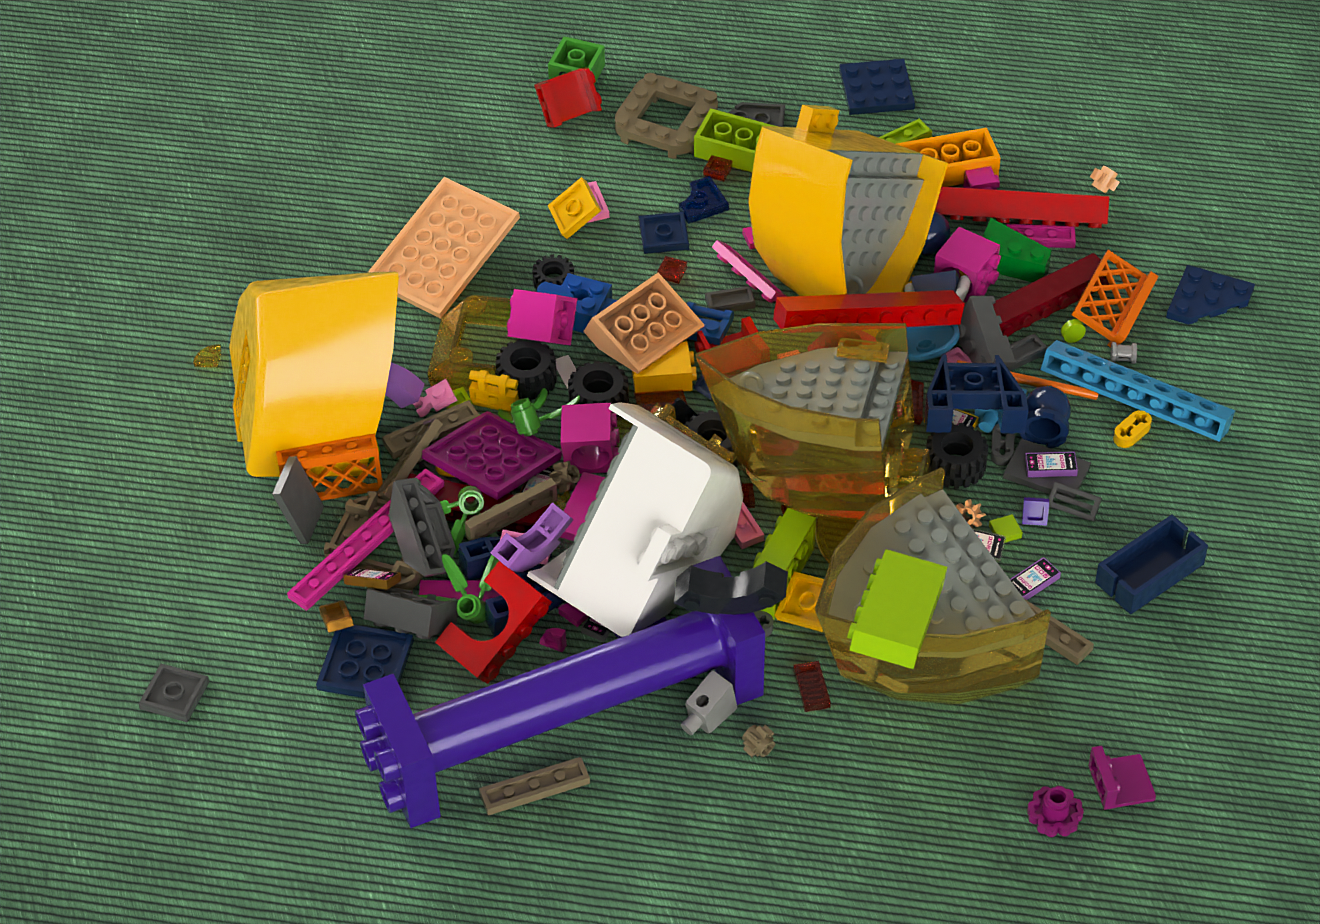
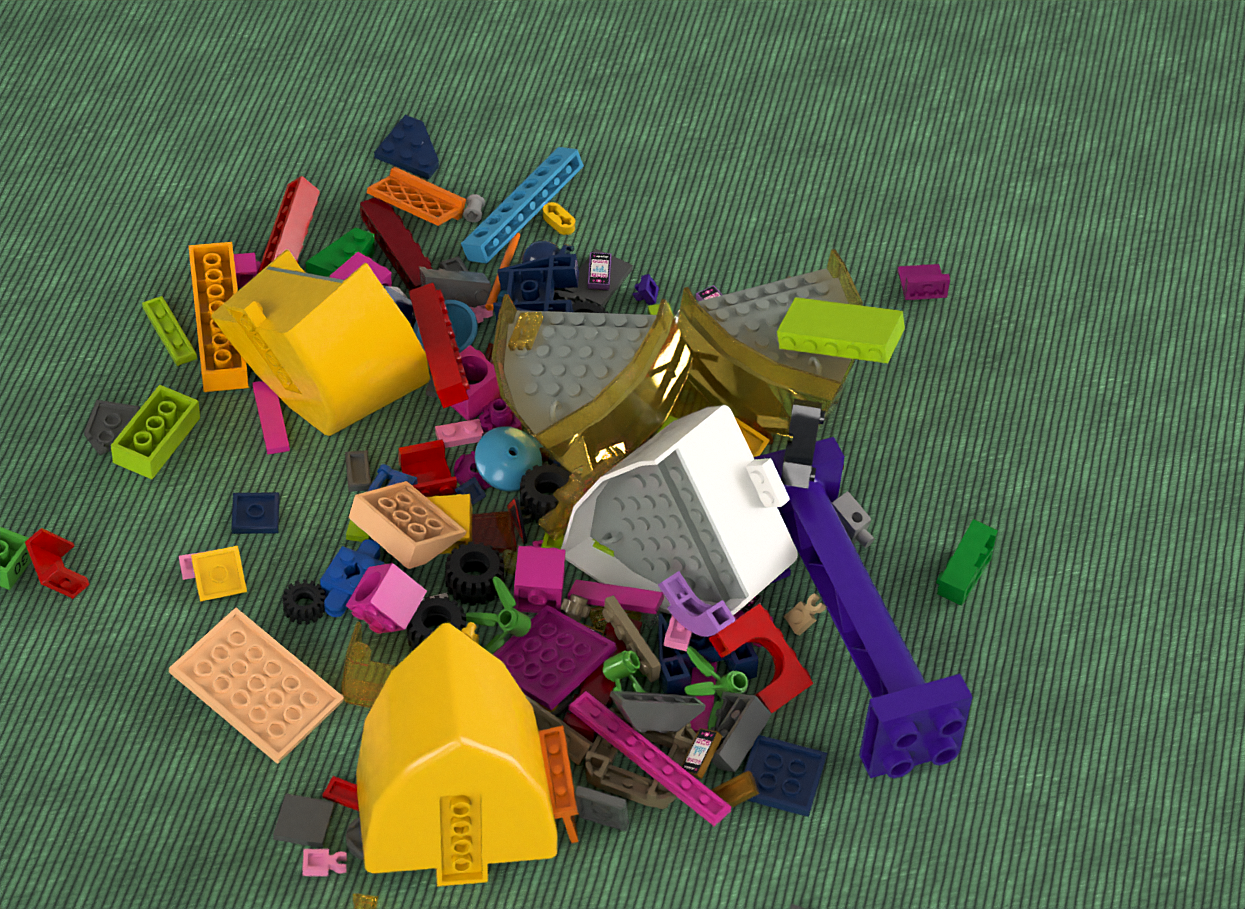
camera: 90 degrees left, 0 degrees up
dark tan plate [479,757,590,815] -> none
dark tan plate [615,73,718,159] -> none
clear red plate [657,256,687,284] -> none
clear blue tile [679,176,729,224] -> none
clear red plate [703,155,732,182] -> none
plate [712,240,788,303] -> none
dark tan gear [742,725,775,757] -> none
dark blue plate [839,59,915,115] -> none
dark pink tile [1006,224,1076,248] -> none
magenta plant [1027,786,1084,837] -> none
dark grey tile [1048,482,1103,522] -> none
lime tile [1061,319,1086,343] -> none
light nougat gear [1090,165,1120,194] -> none
dark blue piece [1095,514,1208,615] -> none
none -> green wedge [936,519,998,606]

